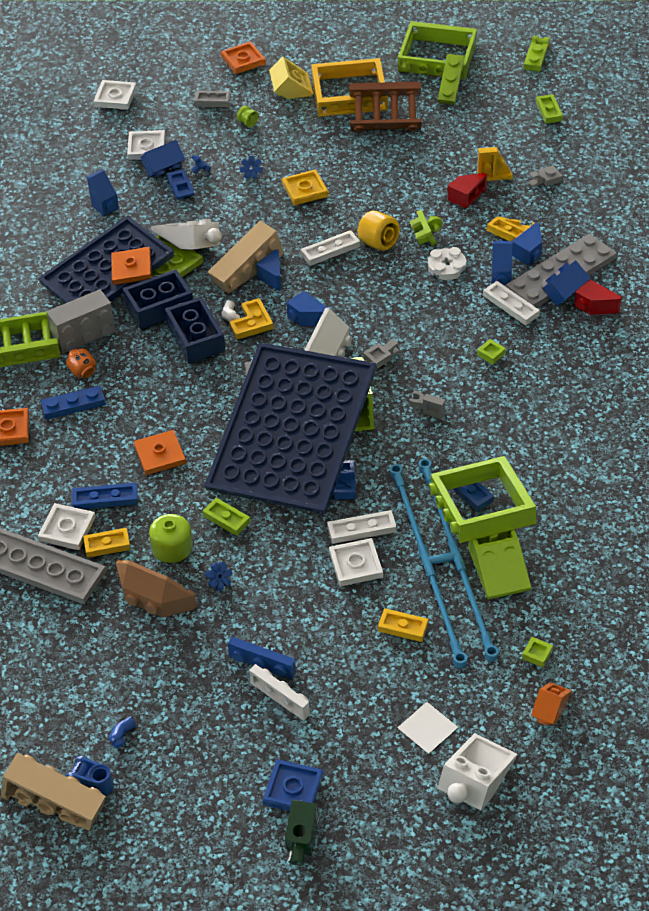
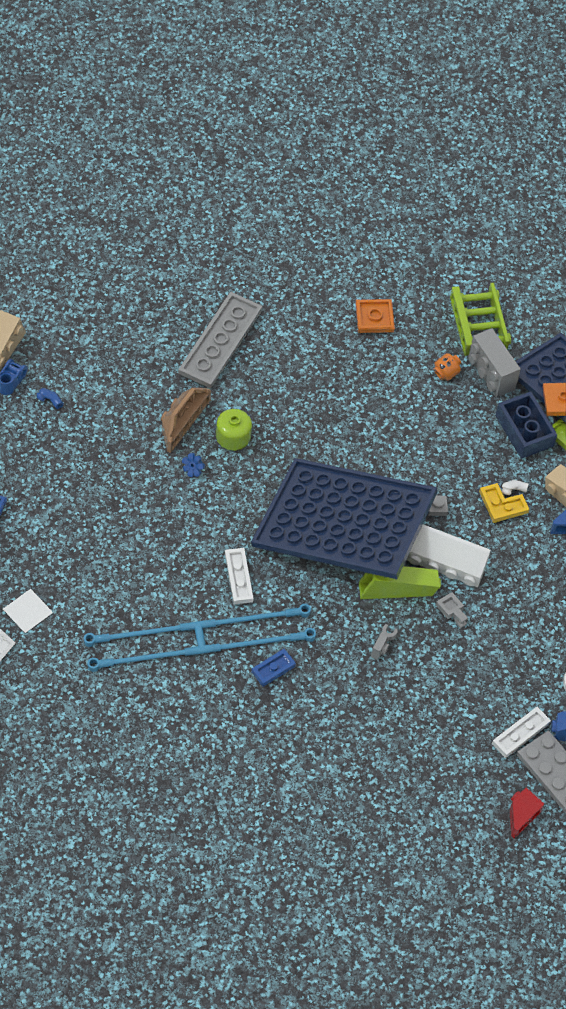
camera: 85 degrees right, 10 degrees up
white plate [38,503,96,550] -> none
blue plate [40,386,106,420] -> none
blue plate [72,482,138,509] -> none
yellow plate [83,528,131,558] -> none
orange plate [133,430,186,475] -> none
dark blue brick [165,297,226,364] -> none
lime plate [202,498,250,536] -> none
blue plate [228,637,296,679] -> none
white plate [249,664,310,721] -> none
blue slope [287,291,328,326] -> none
white plate [329,538,383,587] -> none
blue slope [334,460,356,500] -> none
yellow plate [378,608,428,642] -> none
lime window [428,456,536,543] -> none
lime slope [468,529,531,600] -> none
lime plate [477,339,506,365] -> none
lime plate [522,637,553,668] -> none
orange slope [531,682,572,726] -> none
blue brick [542,260,591,306] -> none

